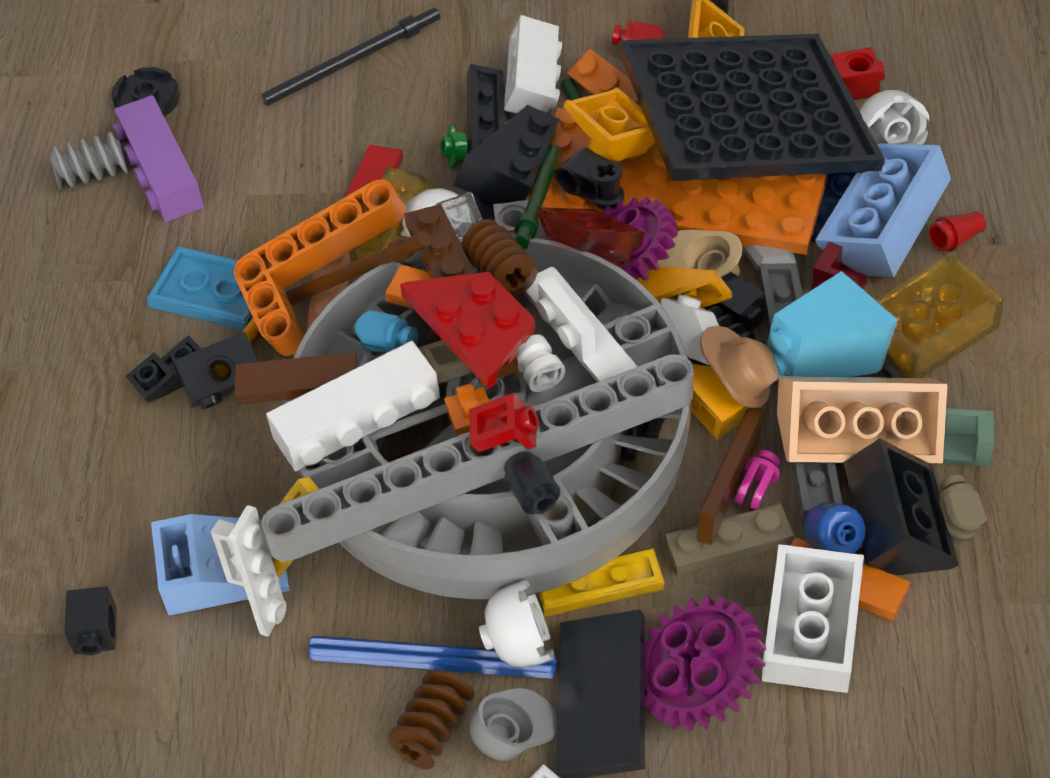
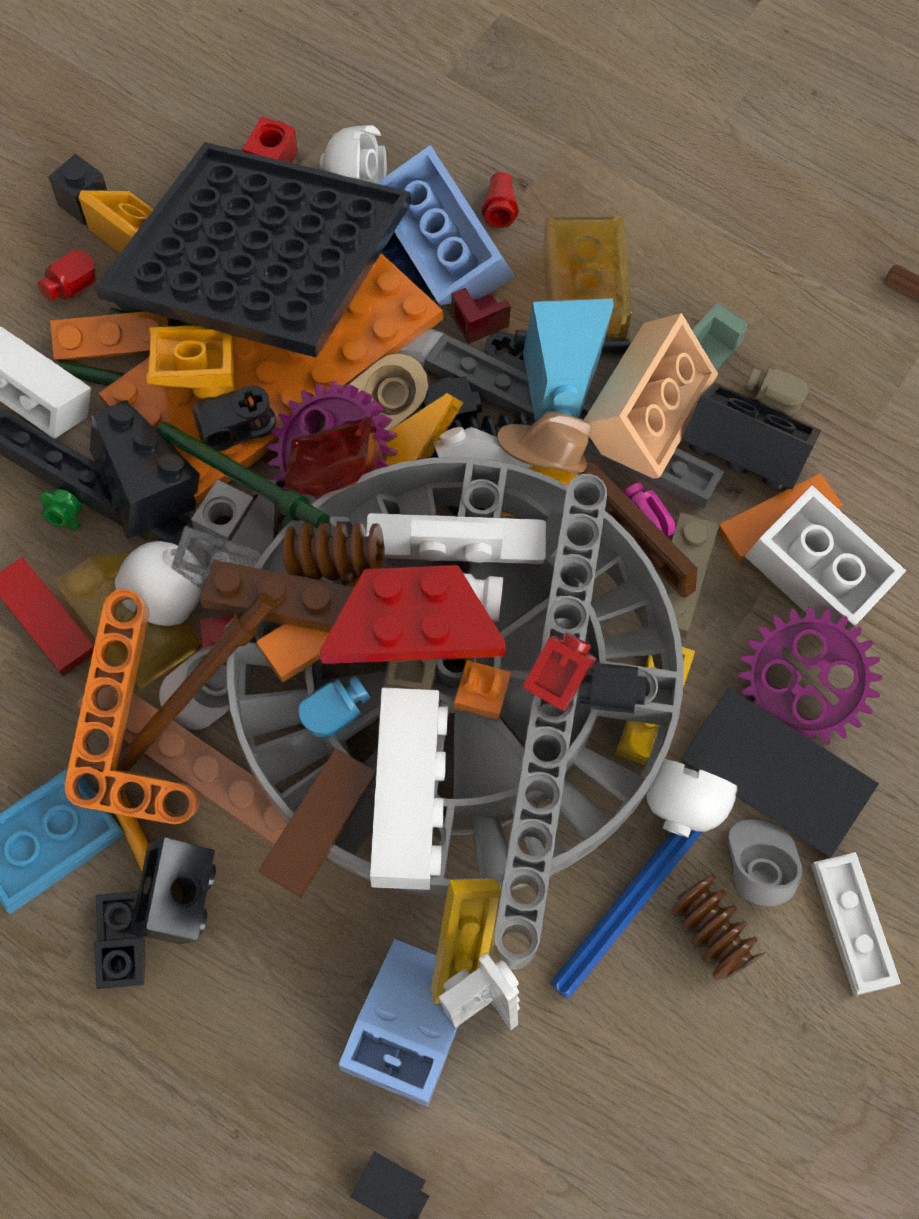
camera: 65 degrees left, 15 degrees up
blue head [804,502,866,554] -> none

